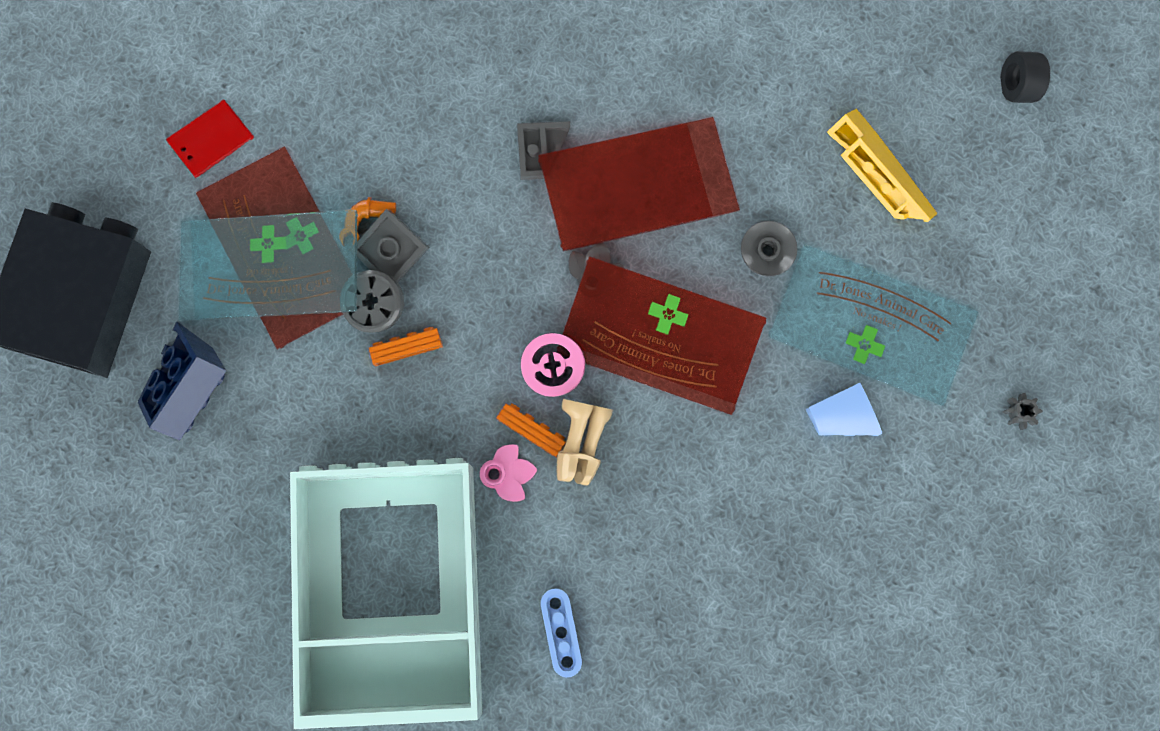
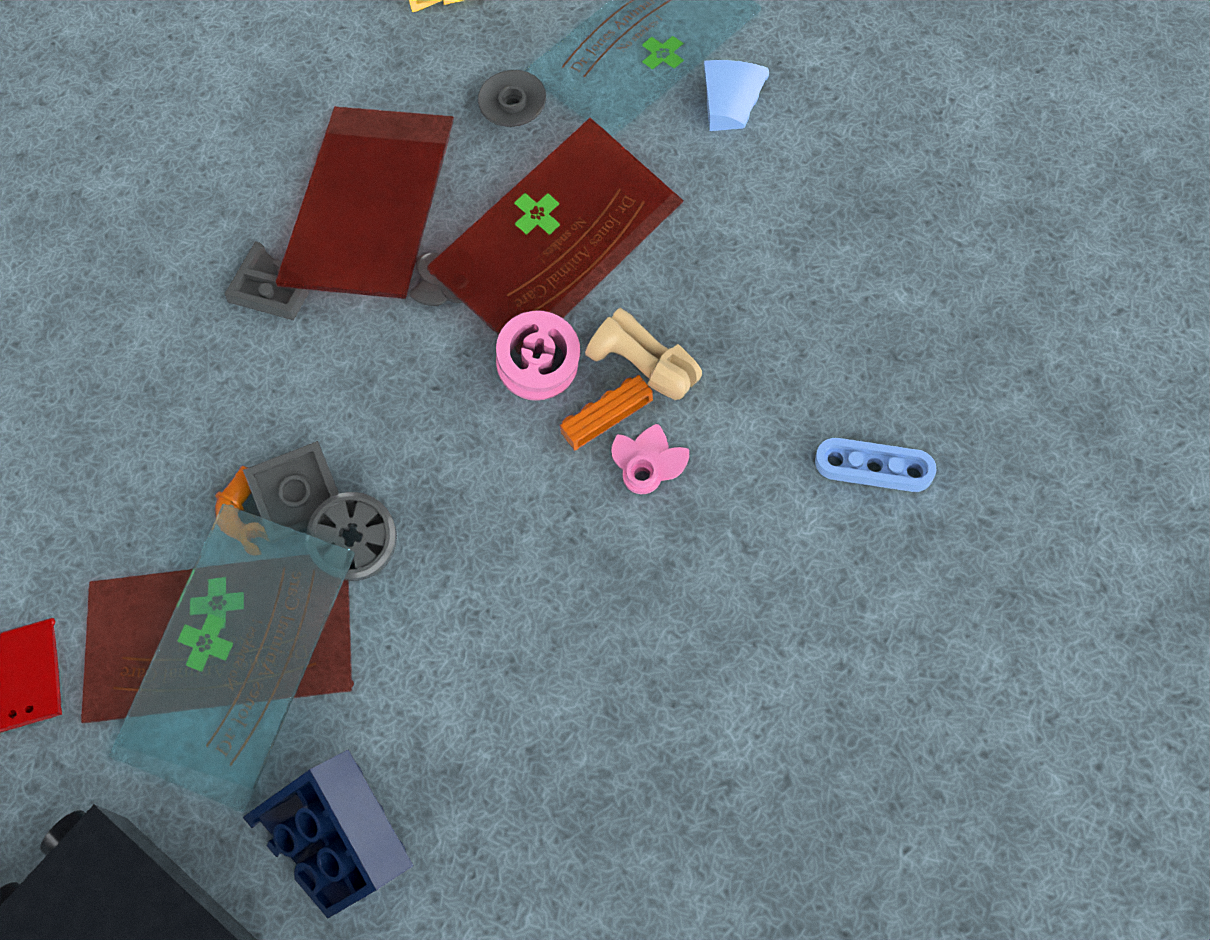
camera: 65 degrees left, 15 degrees down
light aqua panel [290,458,482,729] -> none
orange piece [369,327,443,367] -> none

